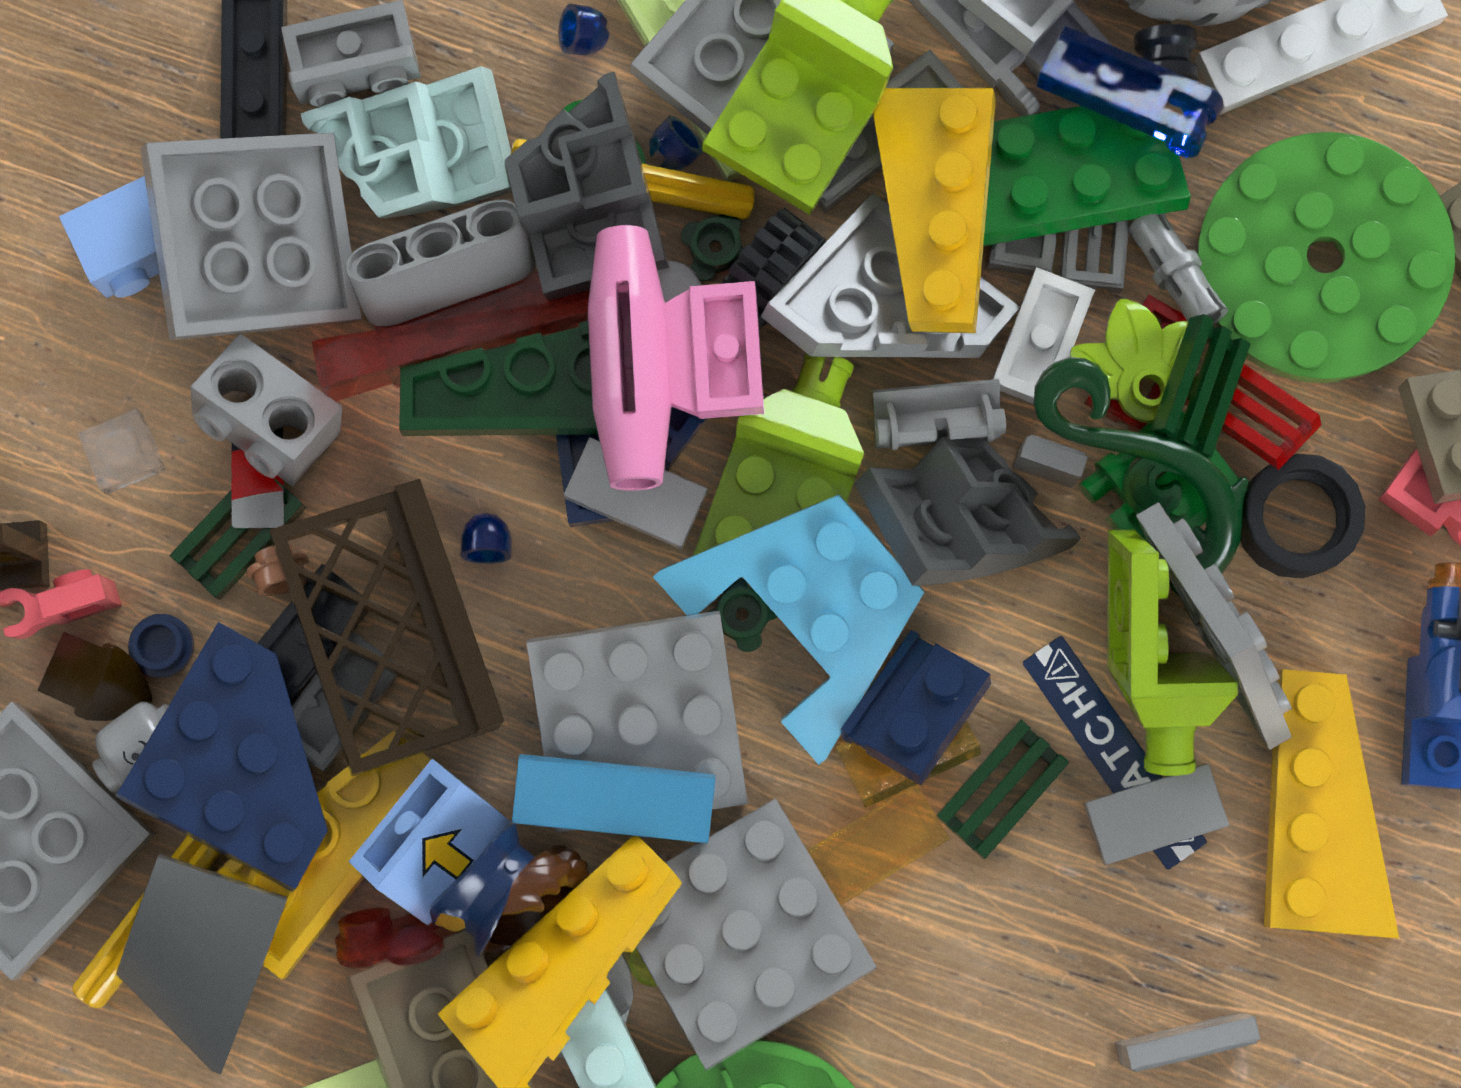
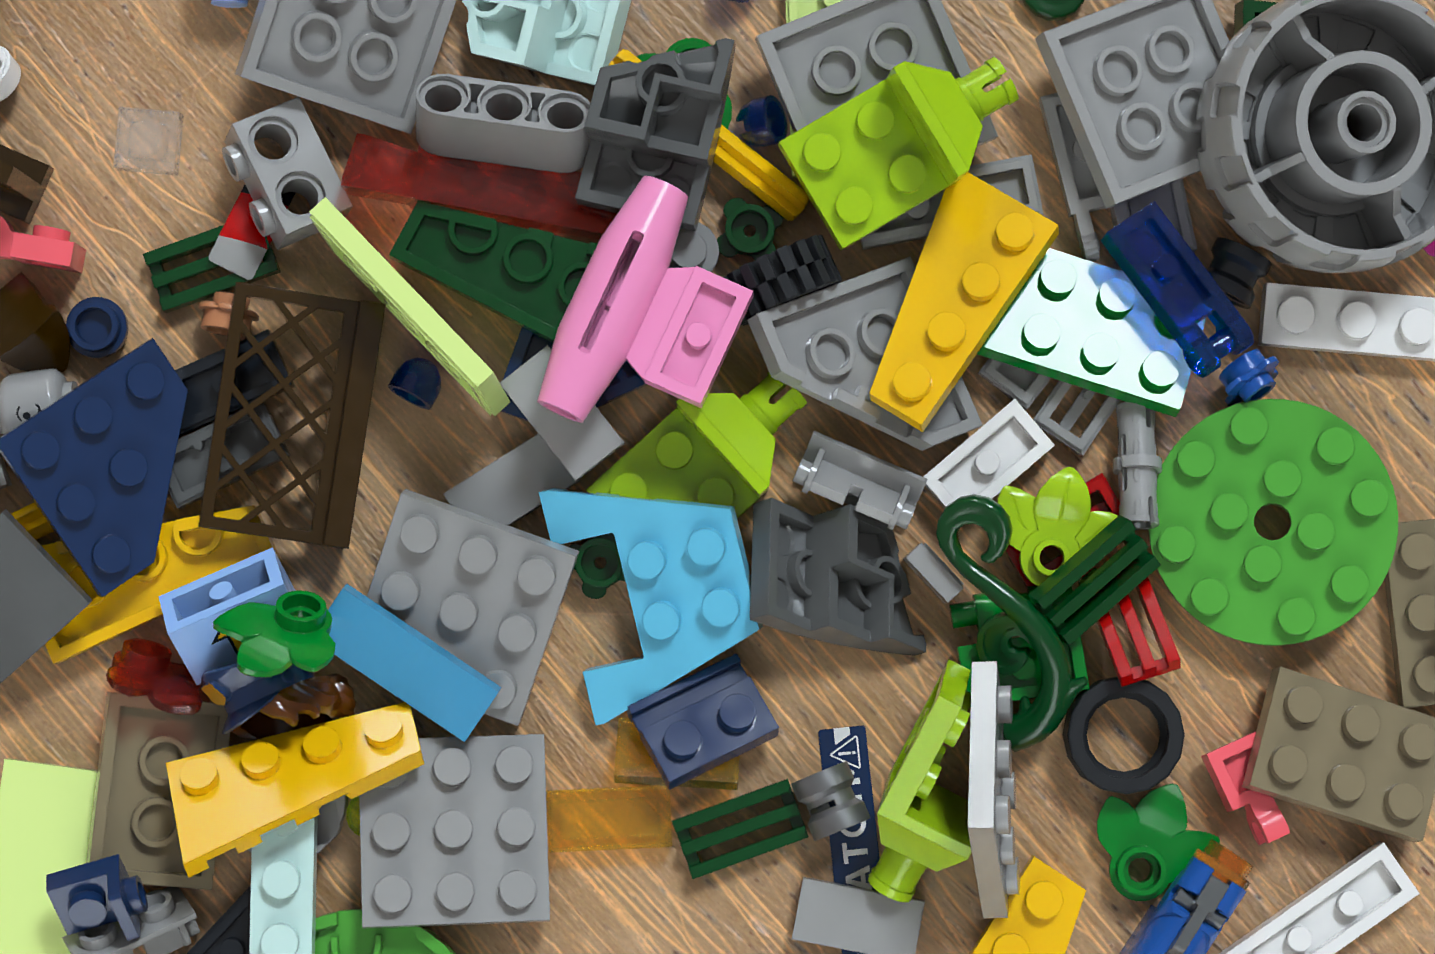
camera: 35 degrees right, 5 degrees up
none -> green plate [213,590,335,677]
none -> yellowish green tile [309,197,510,416]
none -> light grey tile [443,434,580,526]
none -> flat silver wheel [791,761,871,841]
none -> green plate [1097,783,1220,901]
none -> blue plate [1219,349,1279,406]

